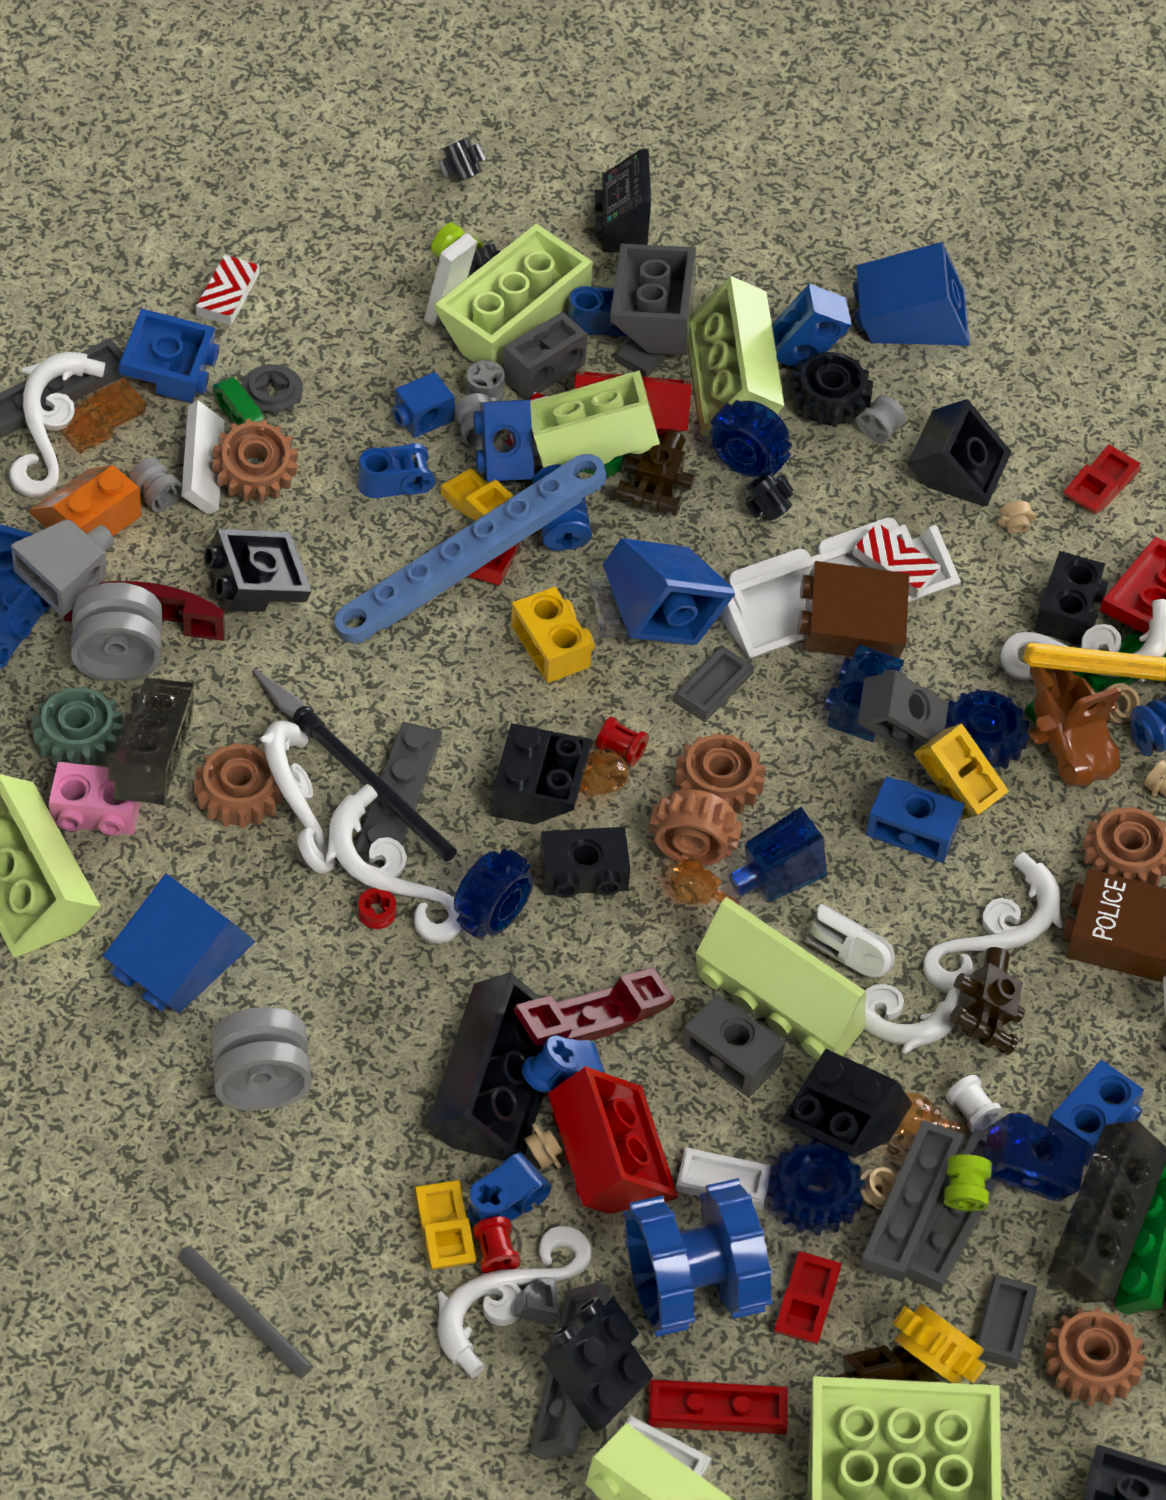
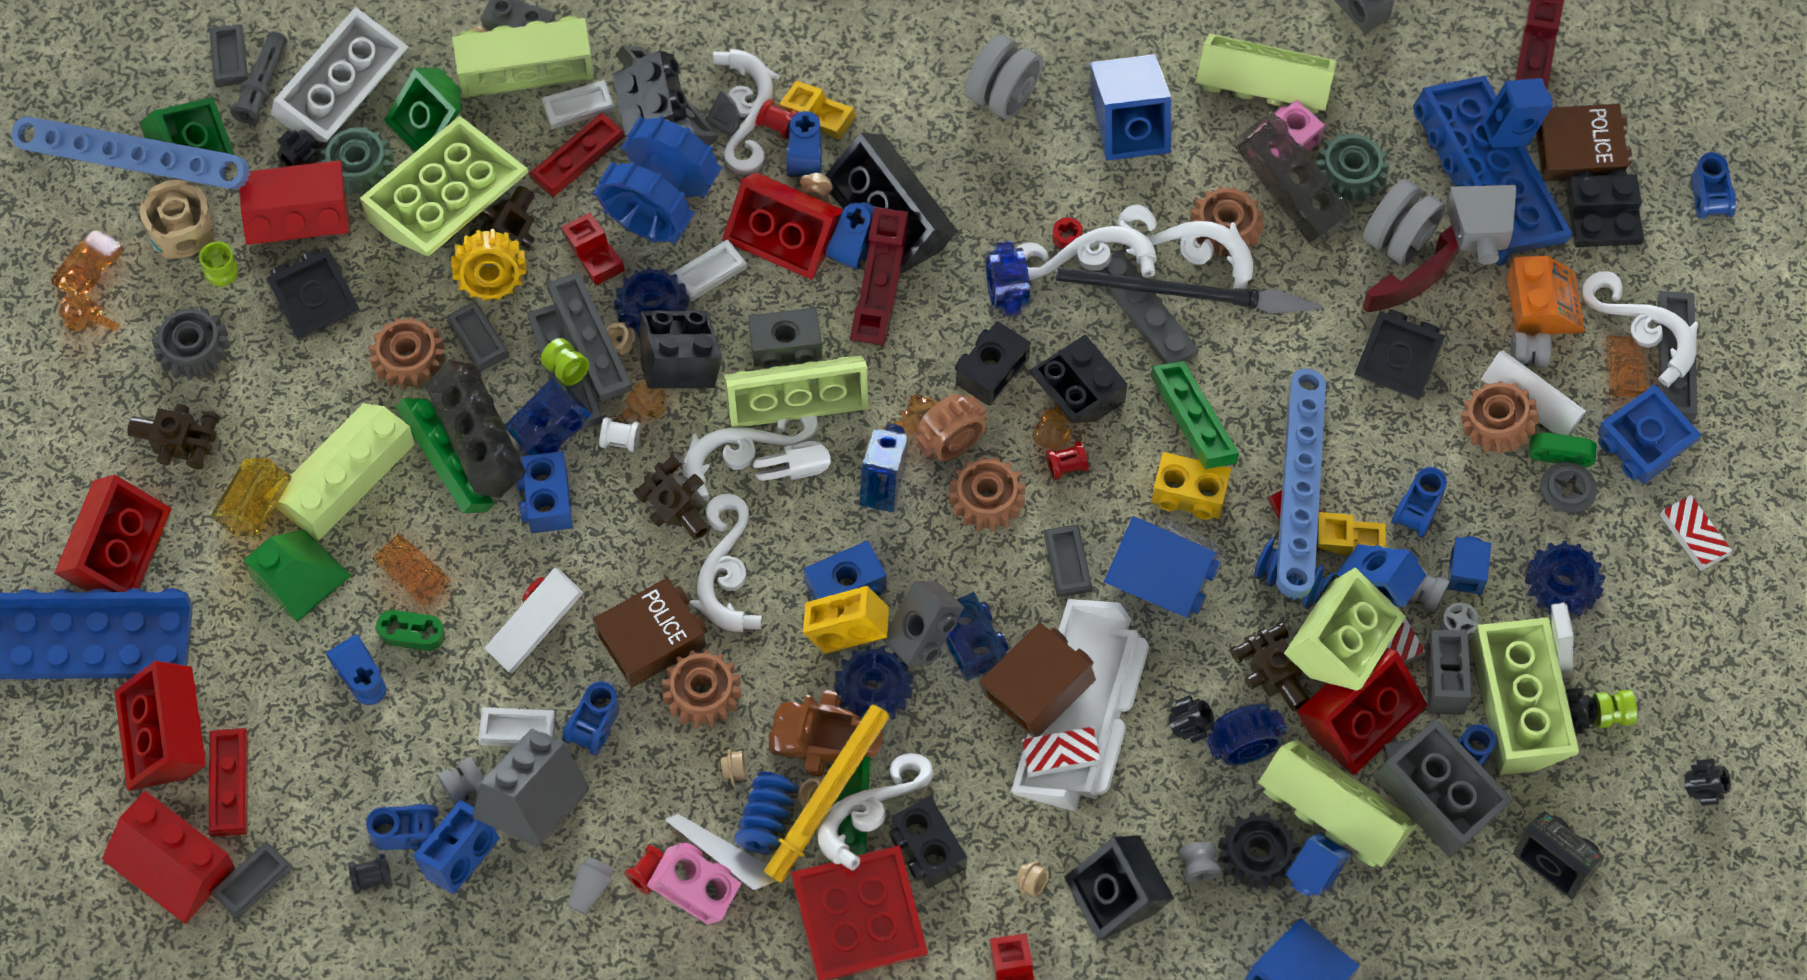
camera: 135 degrees right, 10 degrees up
none -> green plate [1150,361,1239,469]
none -> clear blue gear [1524,541,1605,617]

